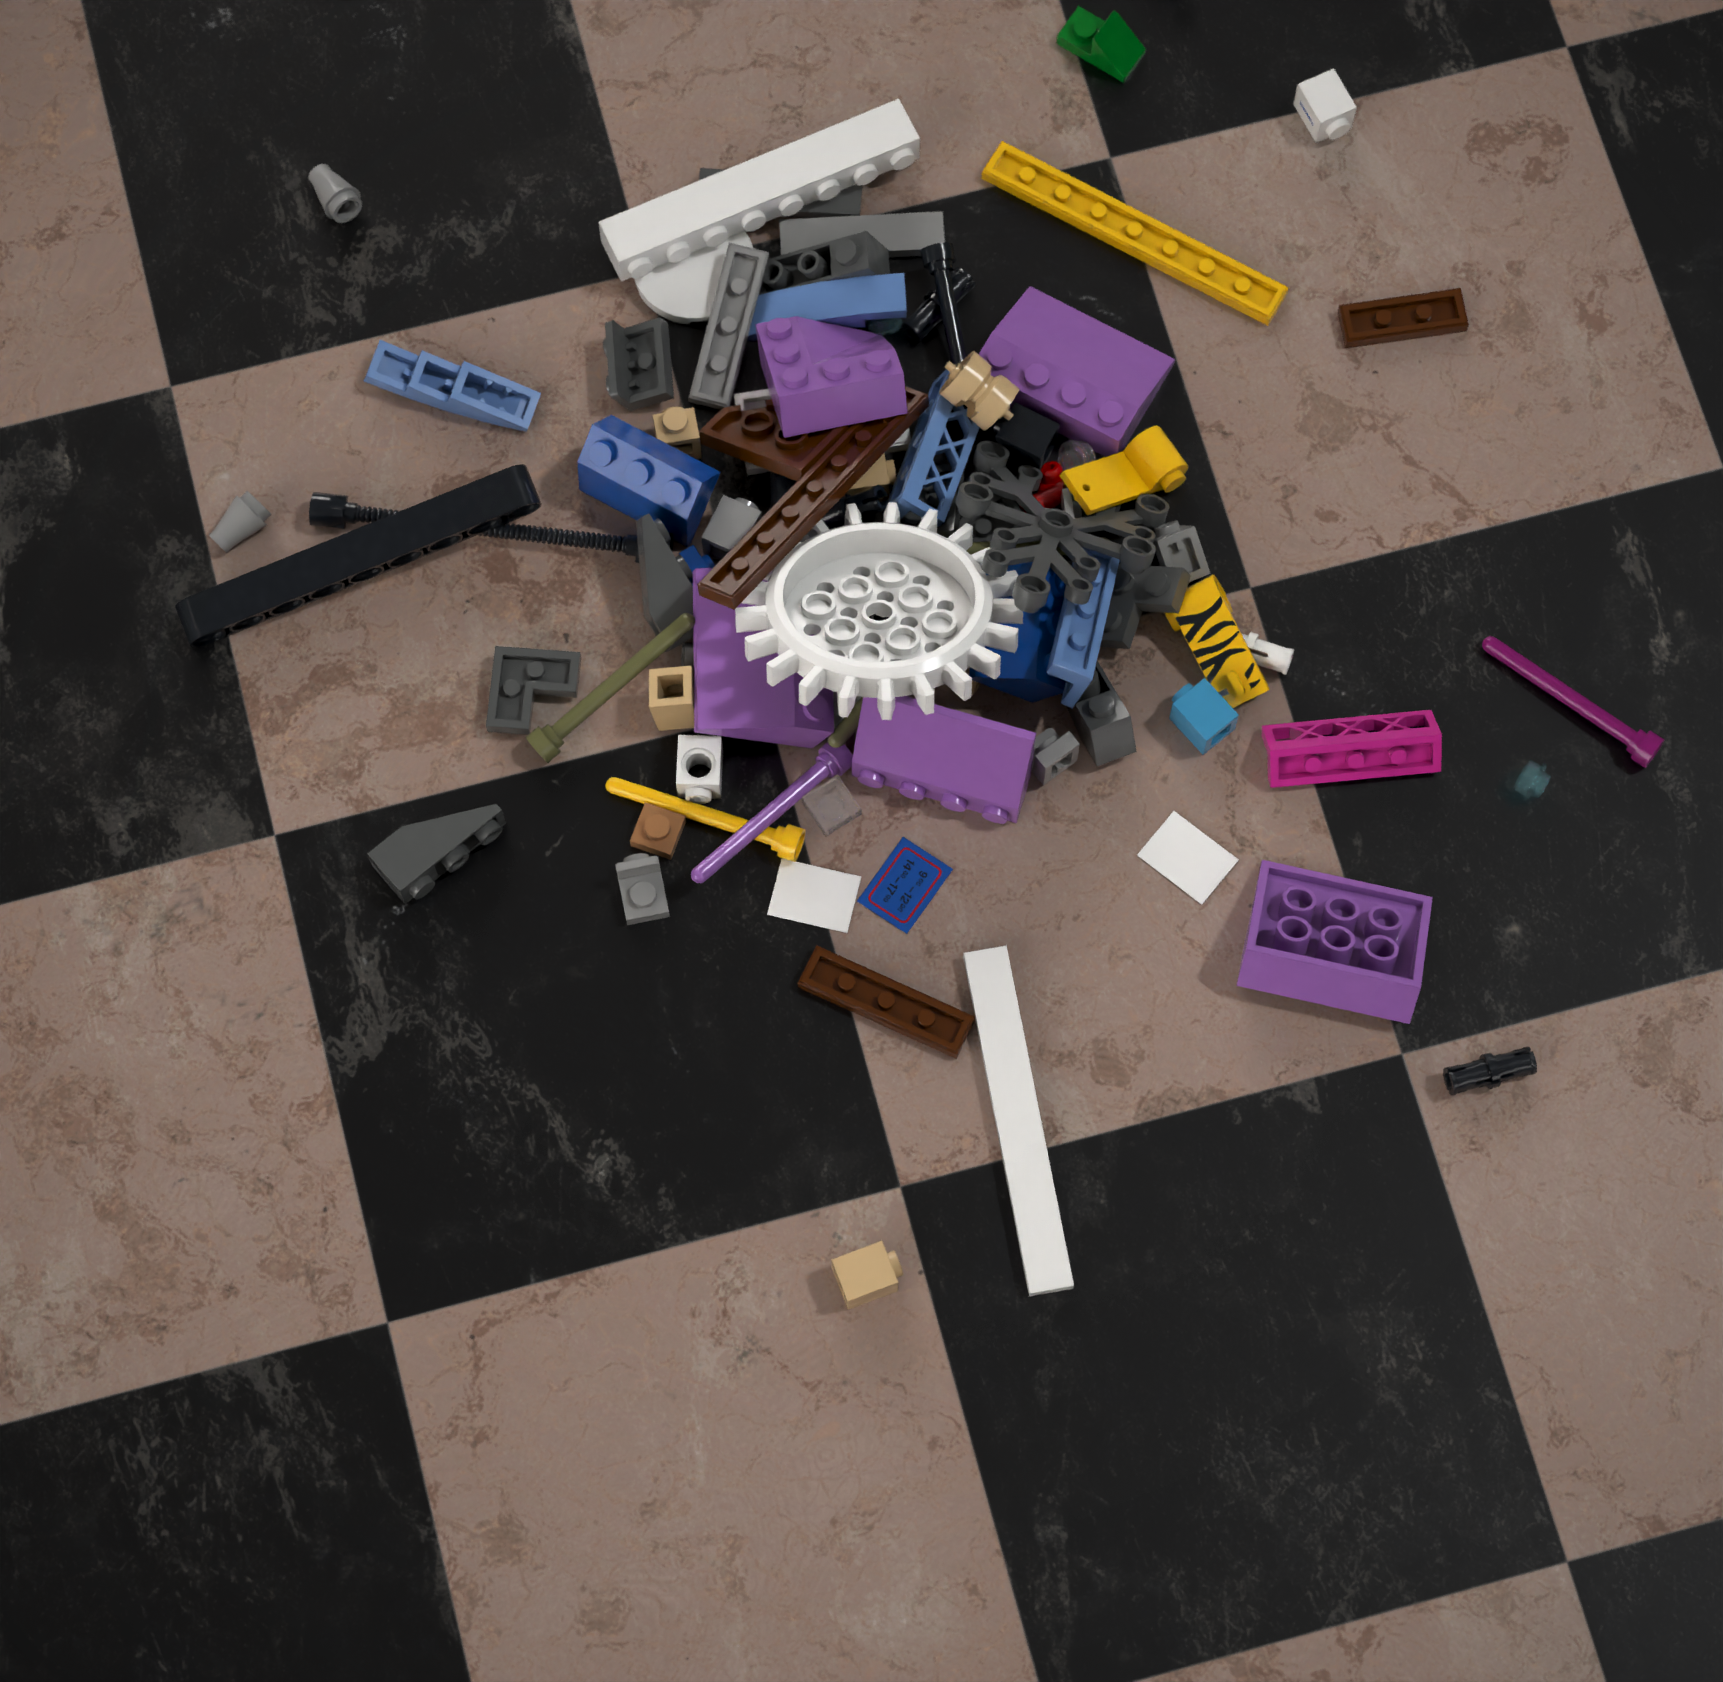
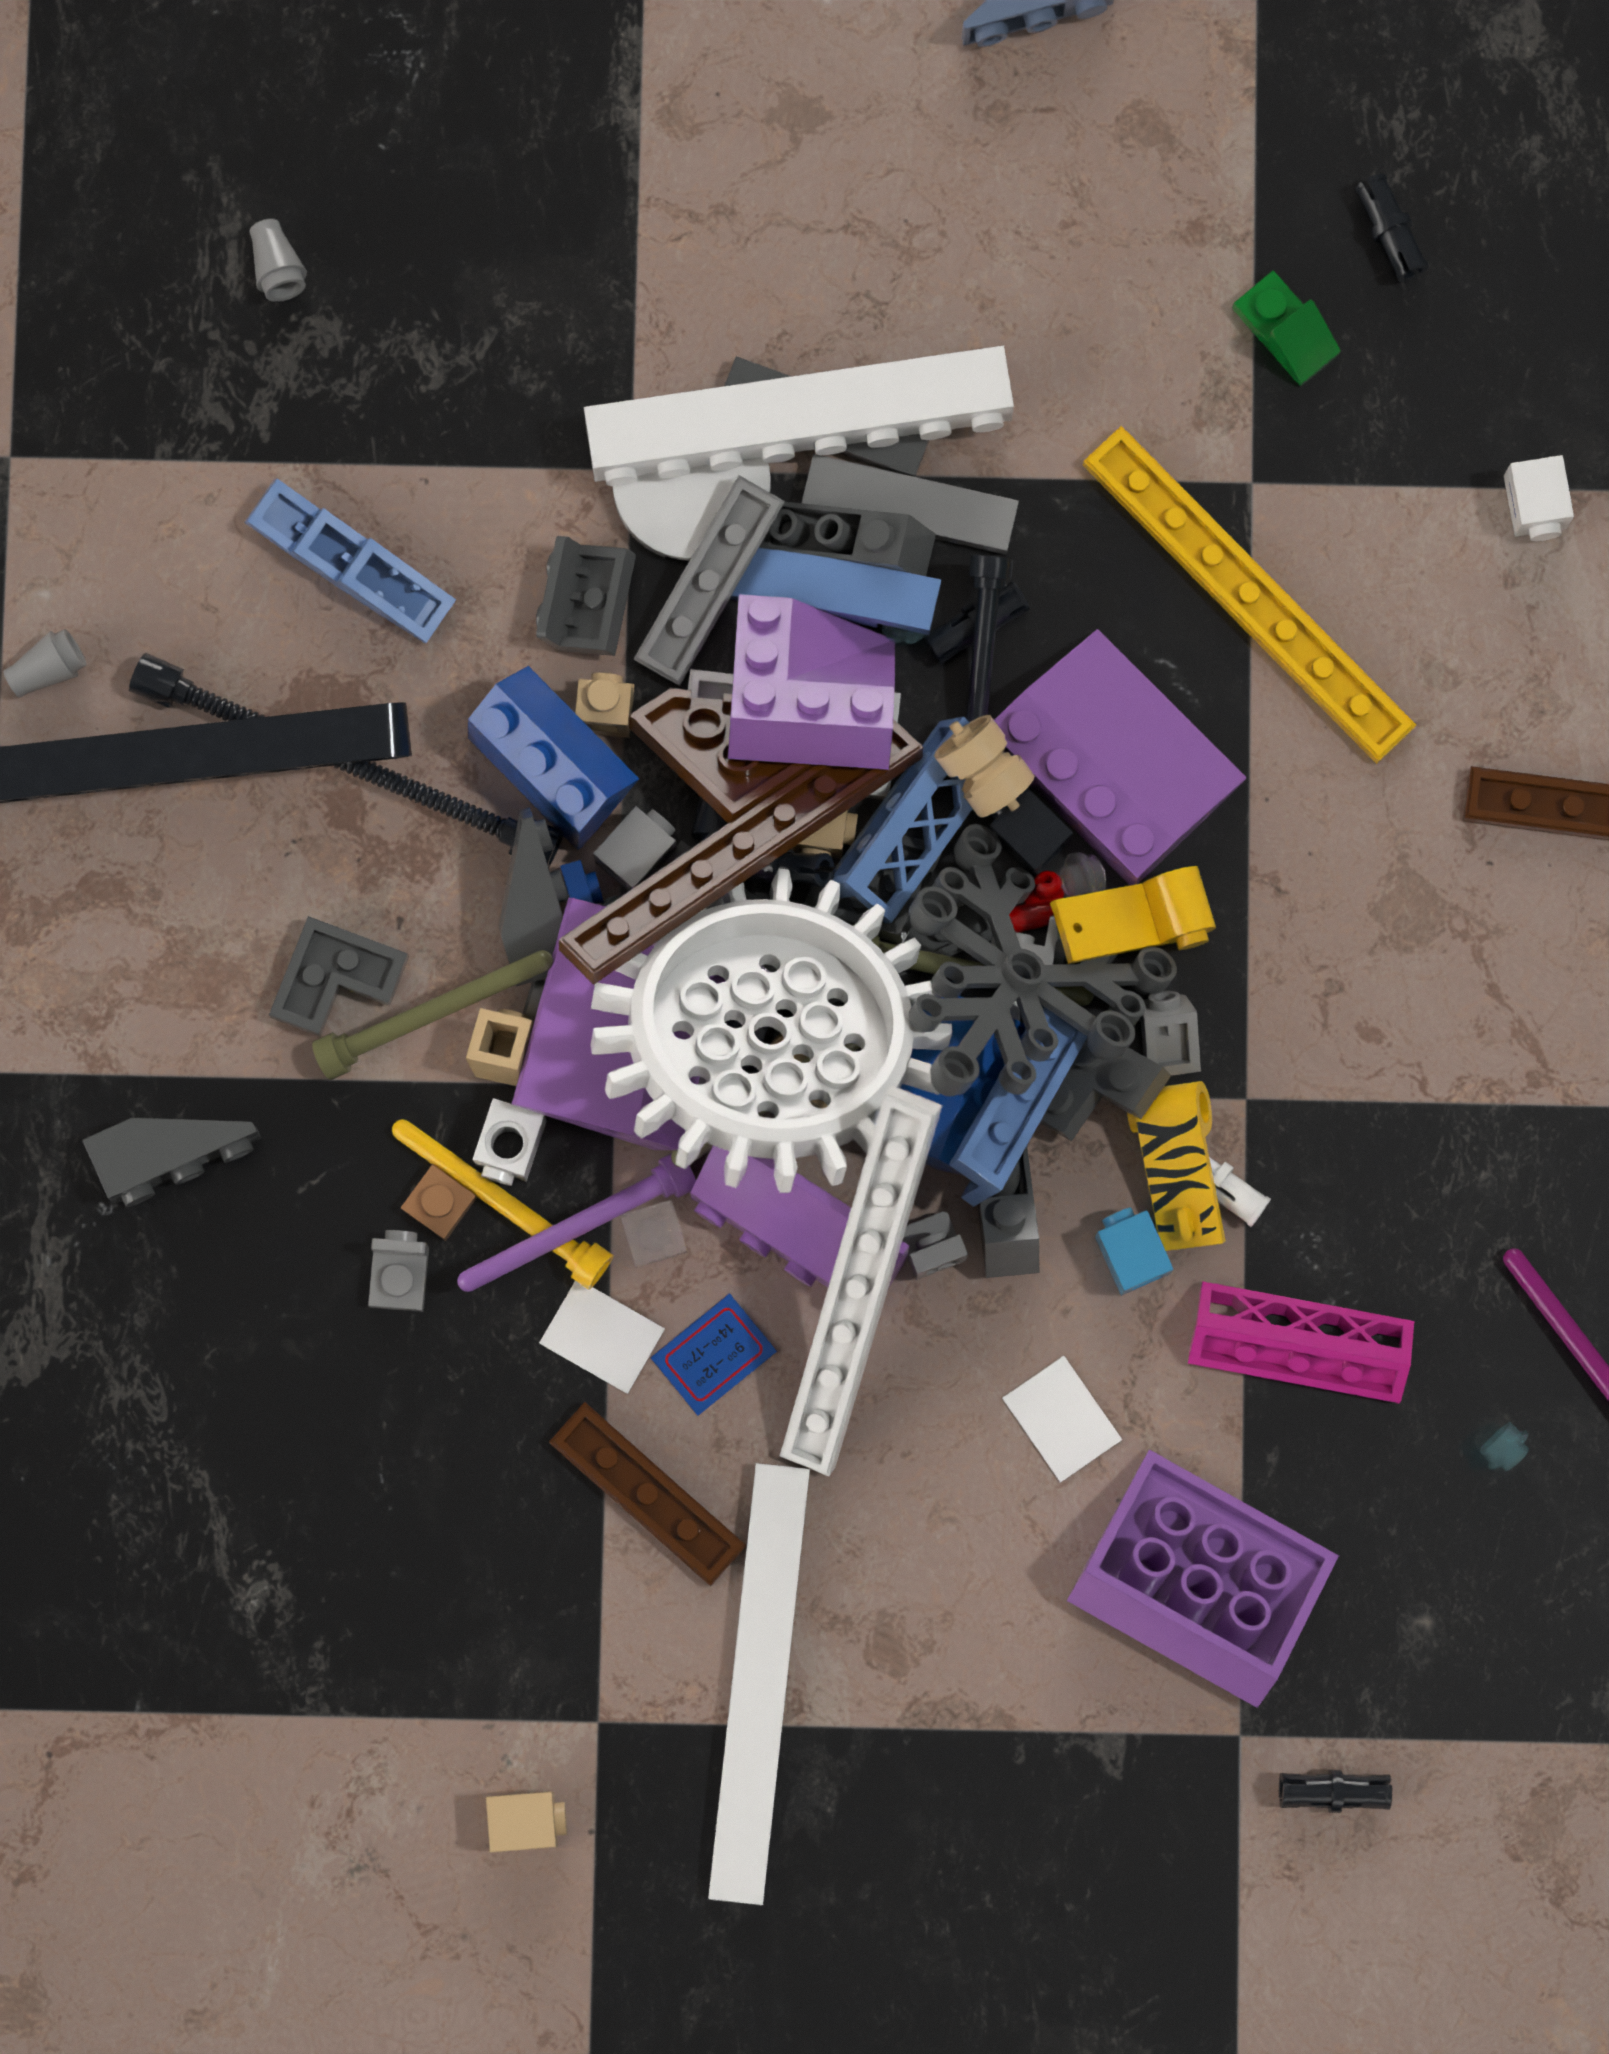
camera: 15 degrees right, 10 degrees up
none -> white tile [780,1085,942,1476]

